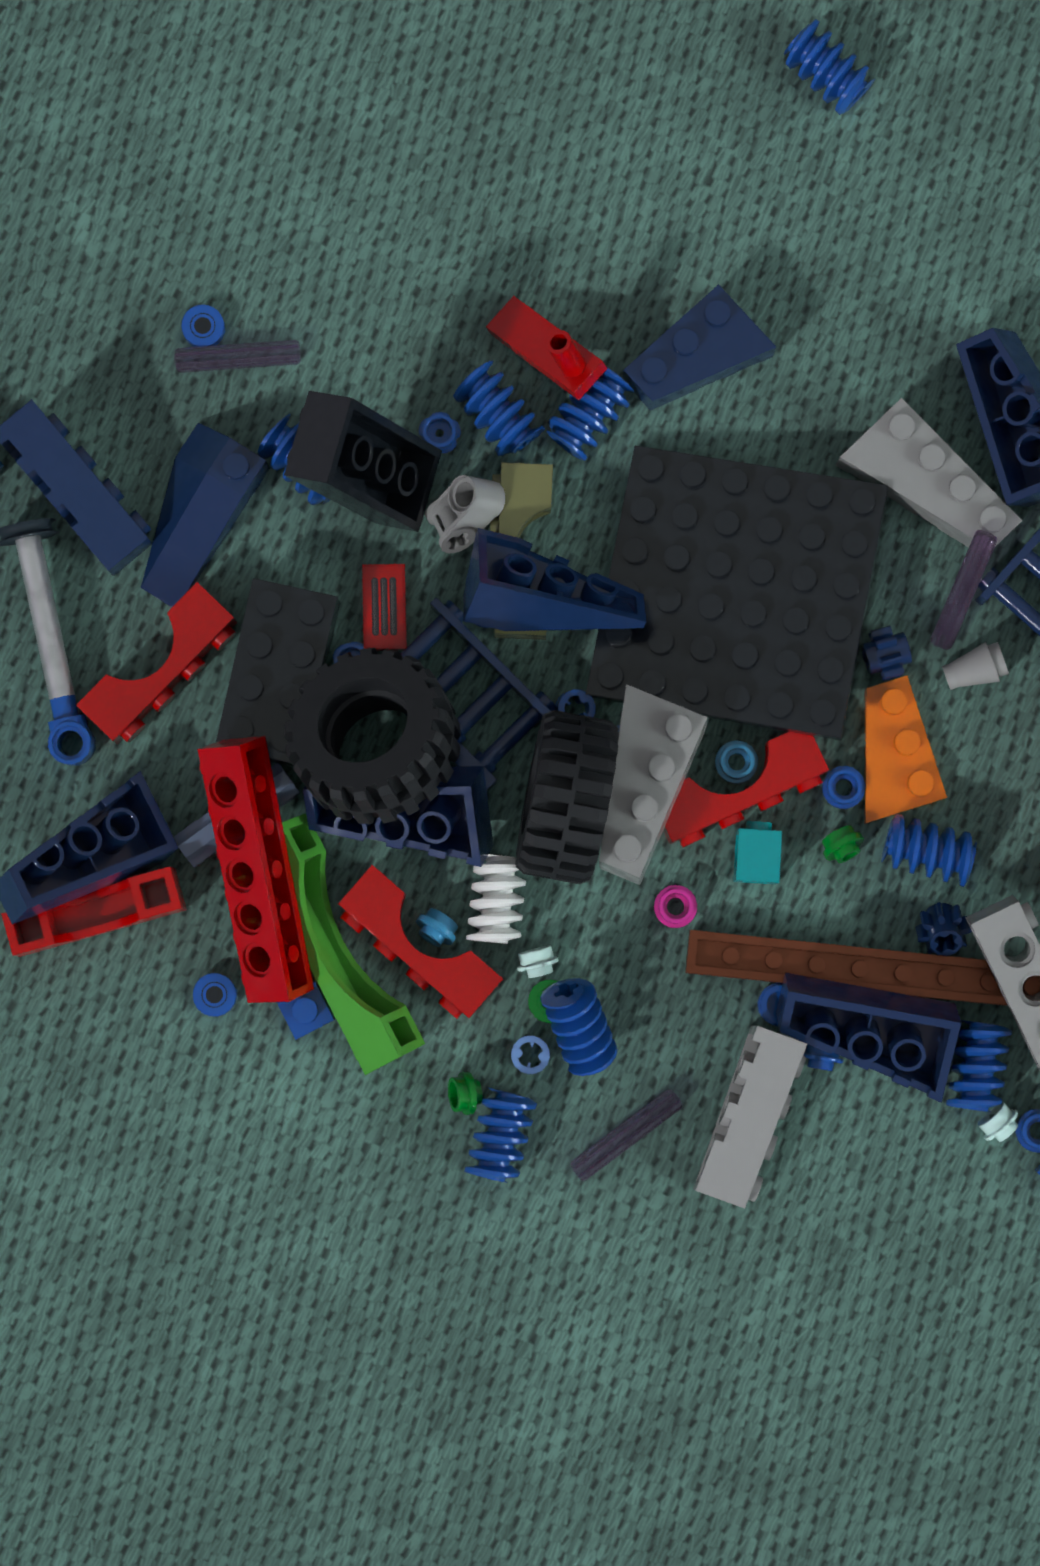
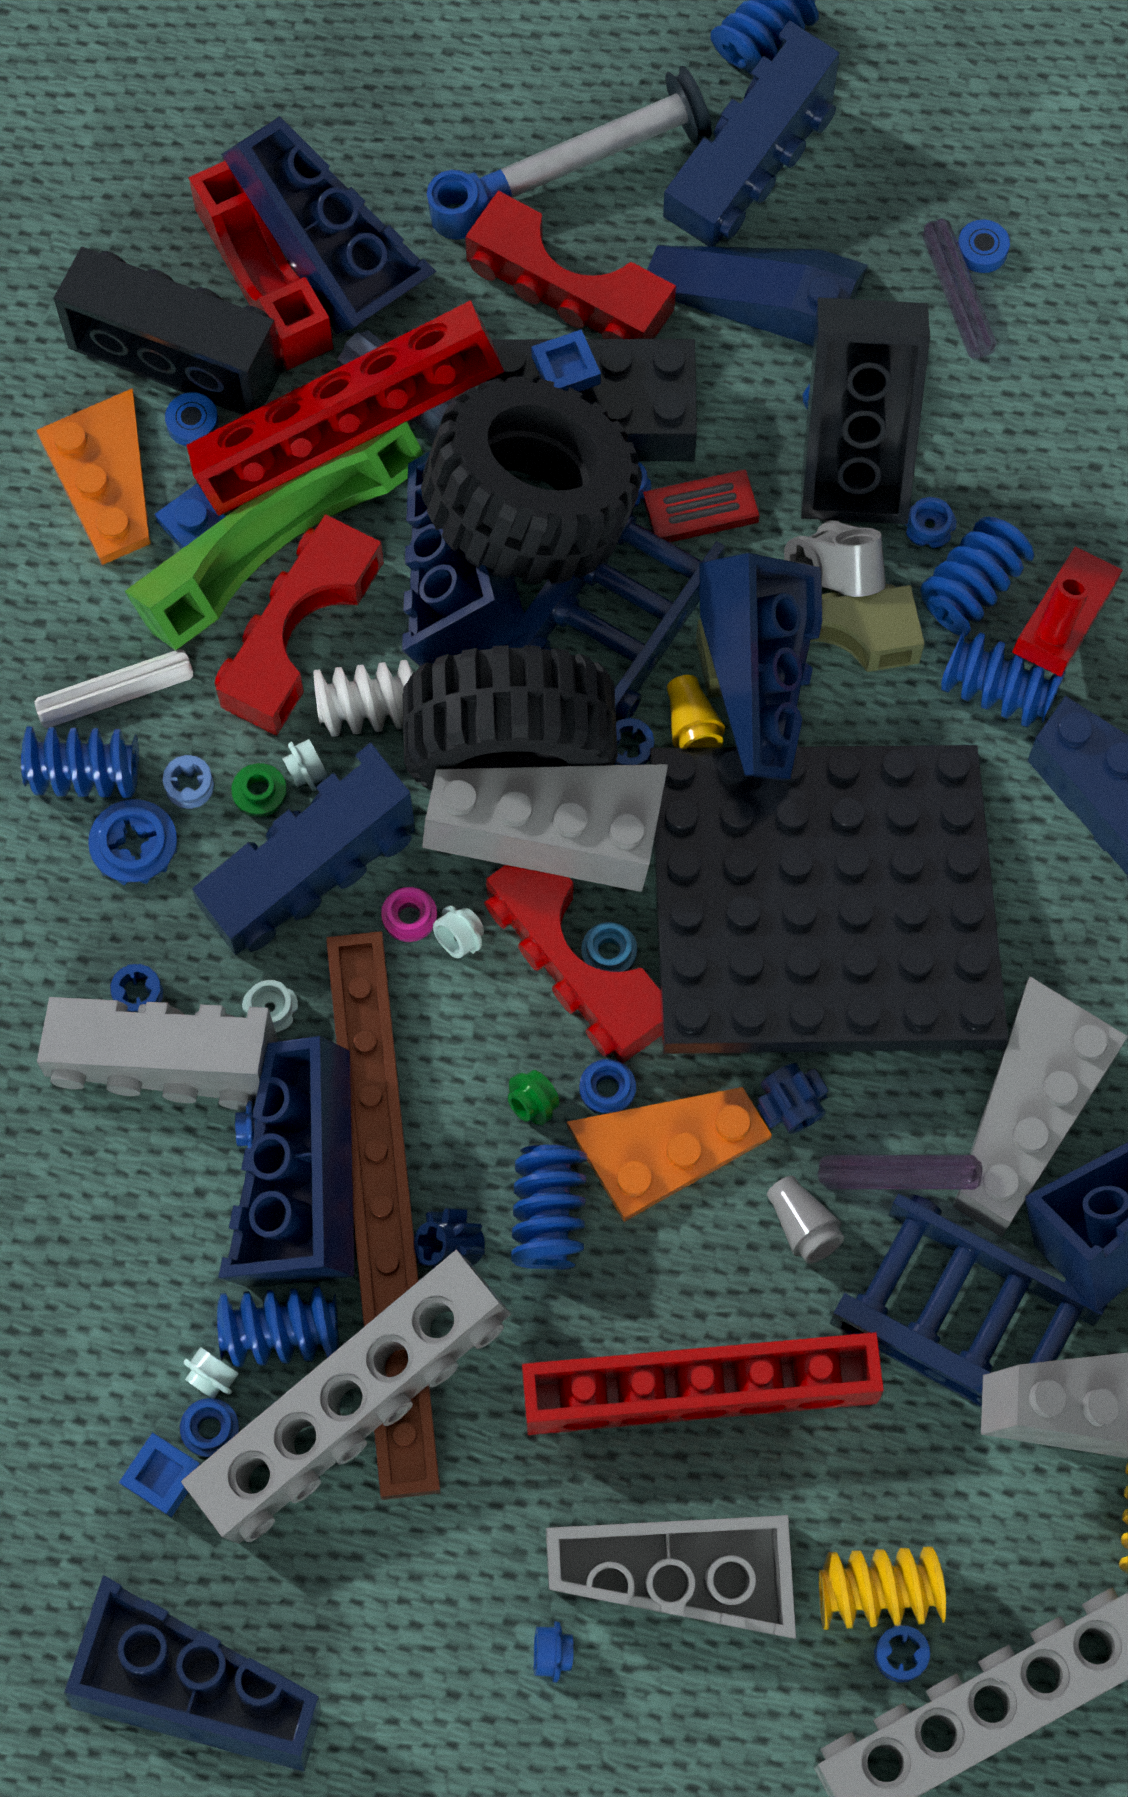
camera: 80 degrees right, 15 degrees down
dark azure plate [416,908,458,947] -> none
green plate [448,1071,482,1115] -> none
blue piece [540,978,618,1076] -> none
axle [570,1089,683,1181] -> none
teal brick [733,821,782,885] -> none
none -> white axle [35,649,193,728]
none -> orange wing [36,388,151,565]
none -> black brick [54,246,283,416]
none -> blue gear [88,799,177,886]
none -> blue bush [110,964,163,1012]
none -> dark blue wedge [192,742,415,956]
none -> light aqua plate [242,980,298,1033]
none -> light aqua plate [433,905,484,958]
none -> blue plate [531,329,601,392]
none -> yellow cone [666,675,725,749]

